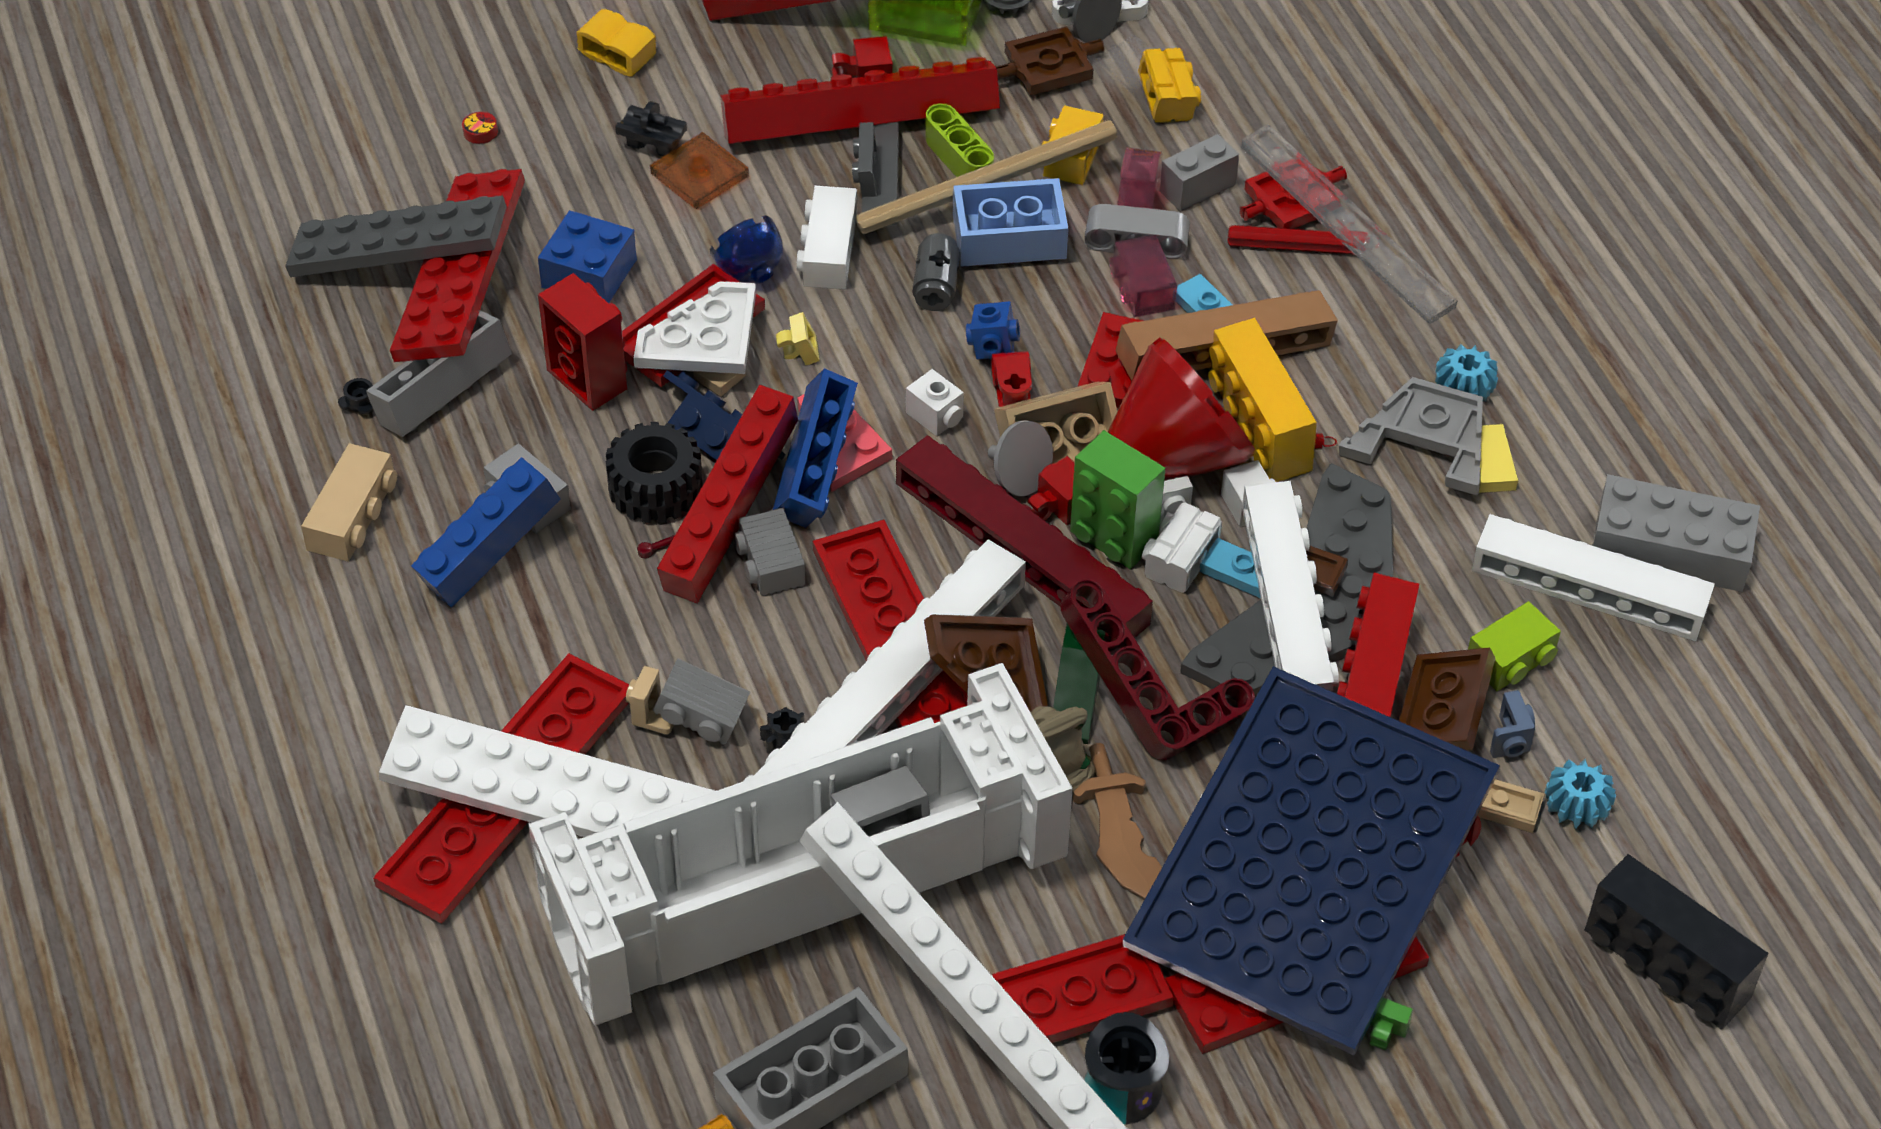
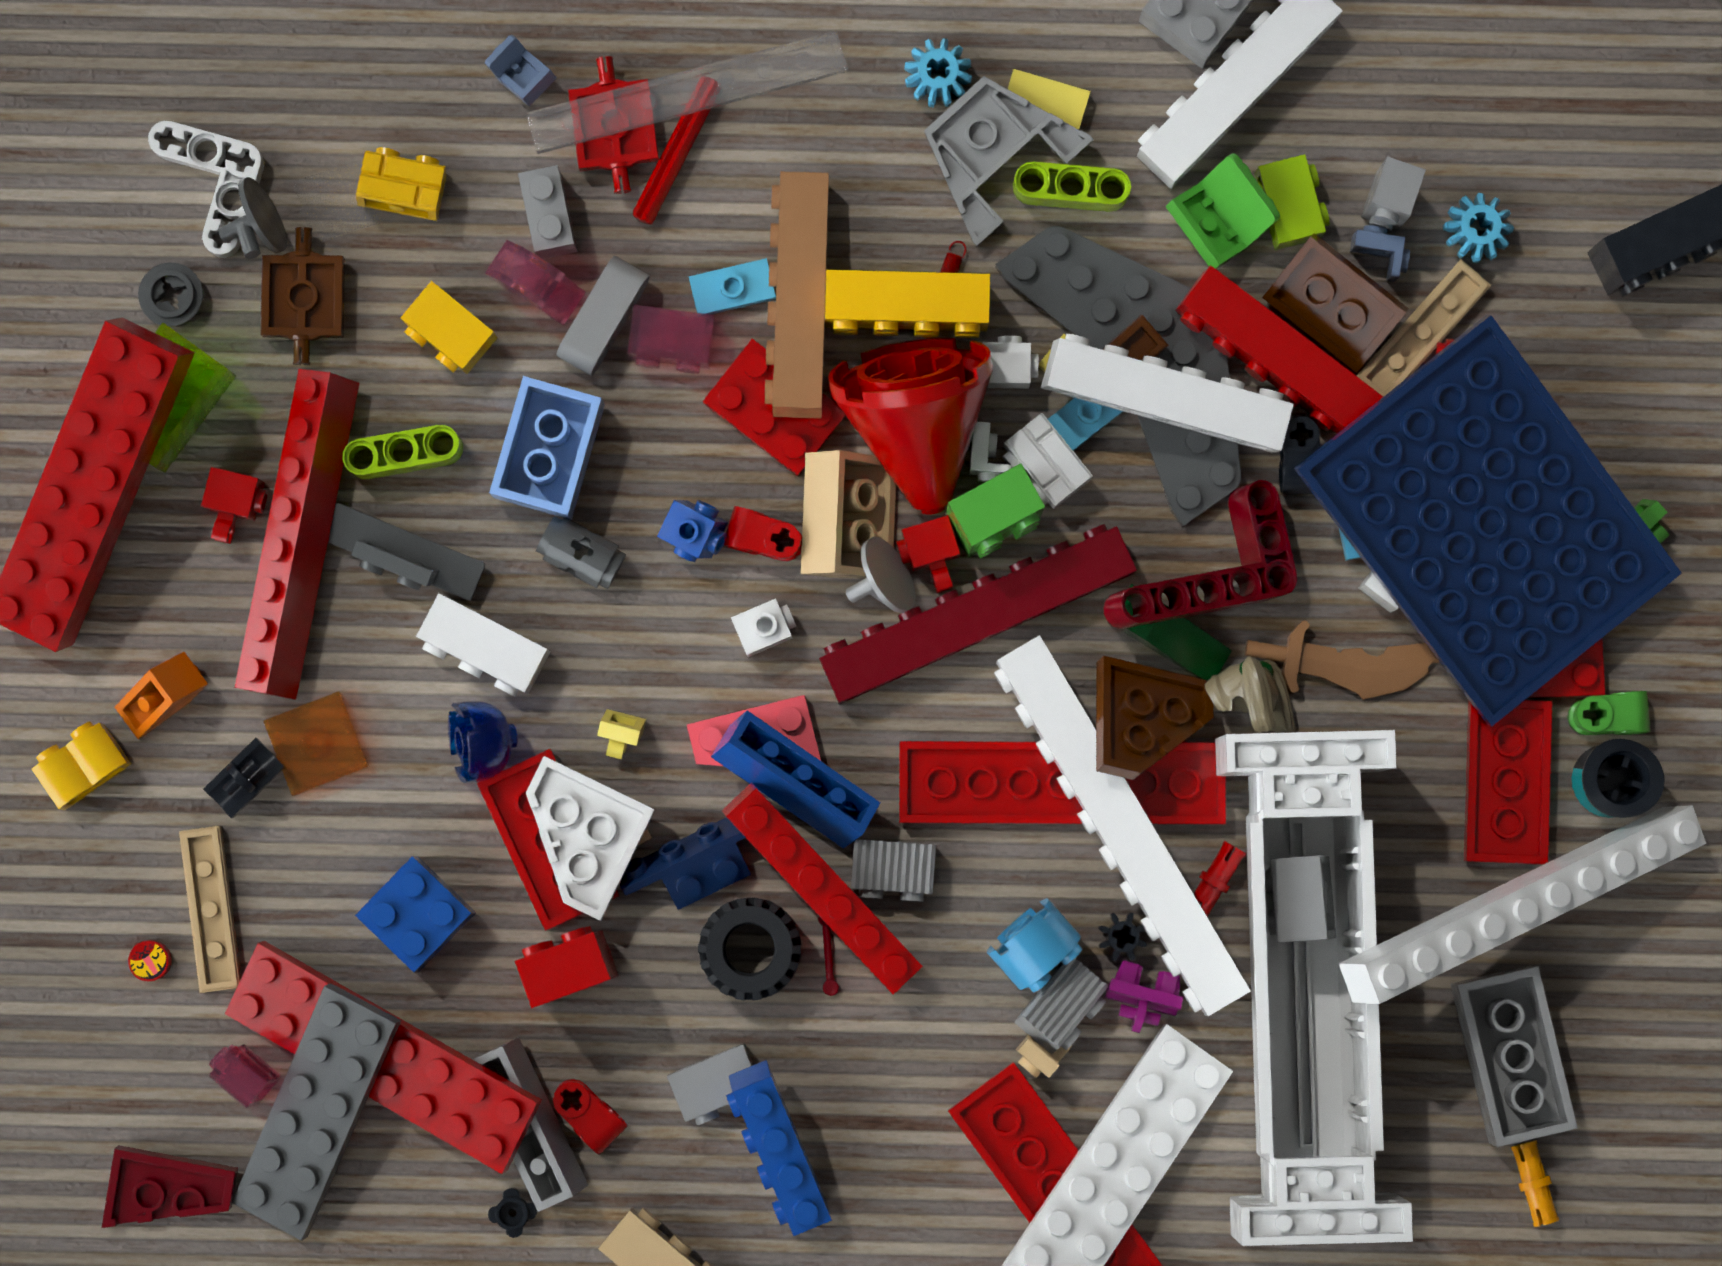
camera: 65 degrees left, 35 degrees up
tan axle [856,120,1117,234] -> none
none -> dark red wing [101,1145,238,1228]
none -> orange slope [114,652,208,739]
none -> tan tile [179,826,241,993]
none -> clear pink brick [209,1044,282,1109]
none -> sand blue bracket [485,35,557,107]
none -> red piece [553,1079,628,1155]
none -> dark azure brick [987,898,1082,993]
none -> lime beam [1013,162,1131,212]
none -> magenta hips [1104,961,1184,1033]
none -> bright green bracket [1165,153,1280,269]
none -> light grey brick [1361,156,1426,232]
none -> bright green piece [1567,691,1650,735]

